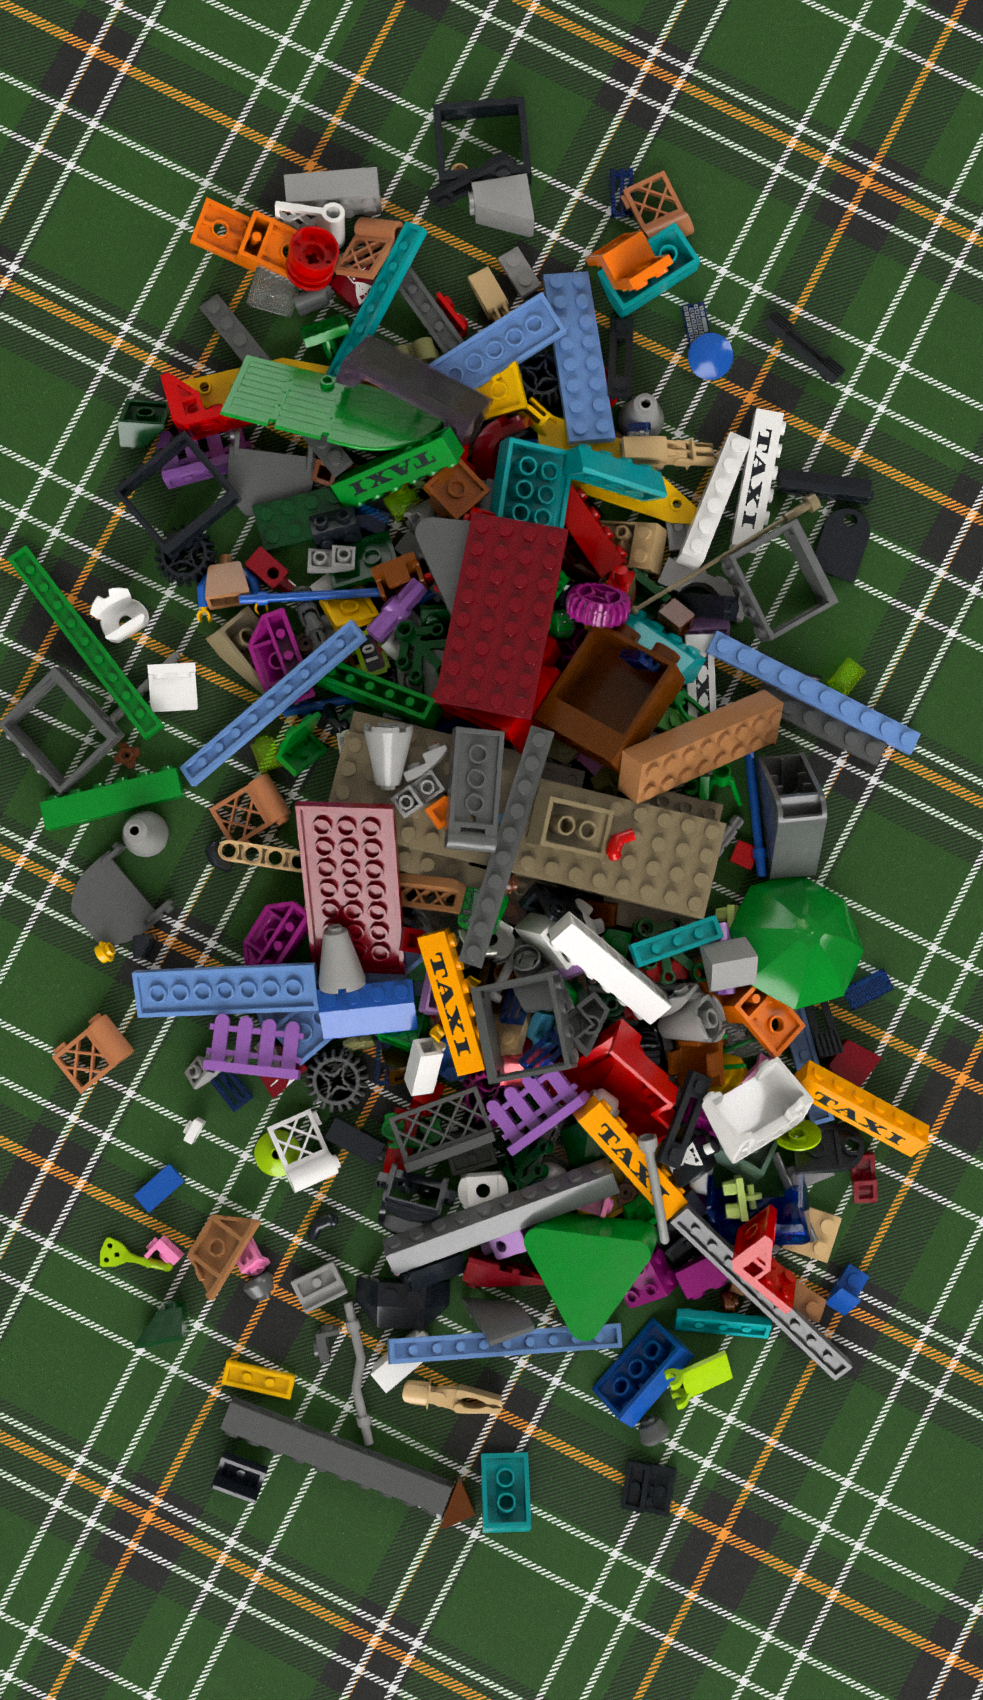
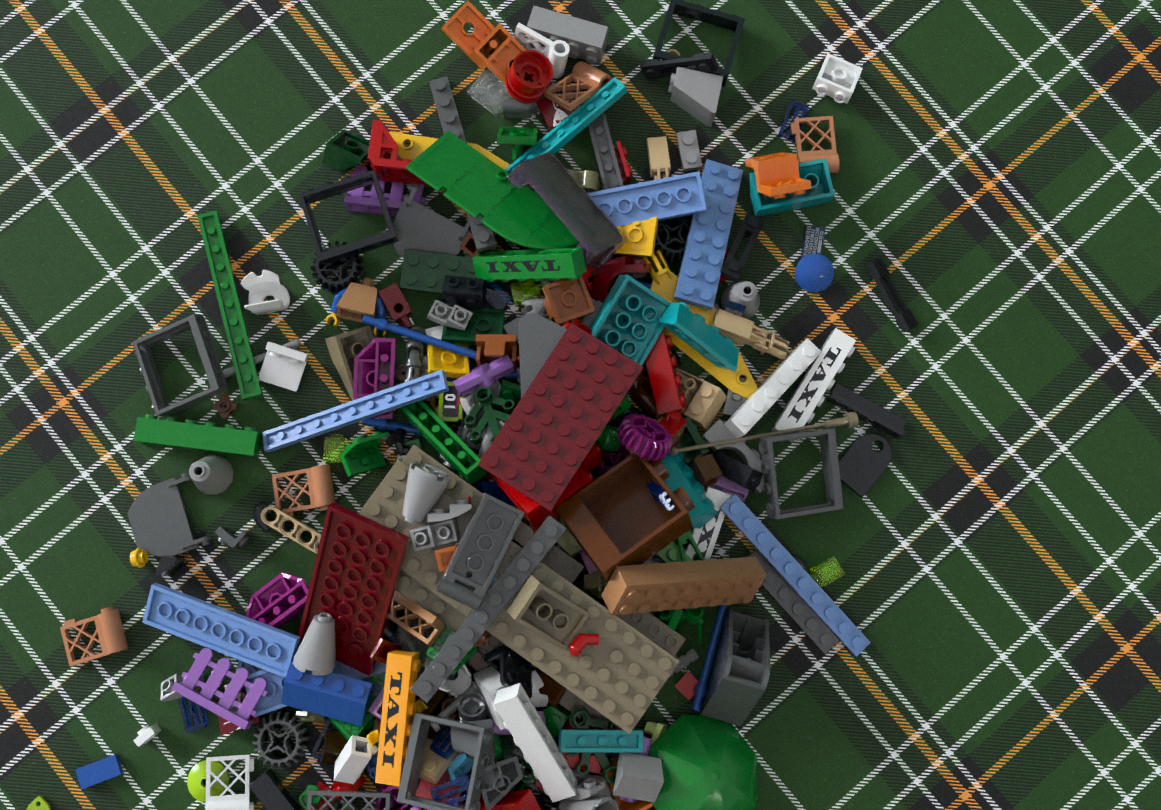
camera: 15 degrees right, 5 degrees down
none -> dark grey bracket [214,526,251,549]
none -> white plate [812,53,863,104]

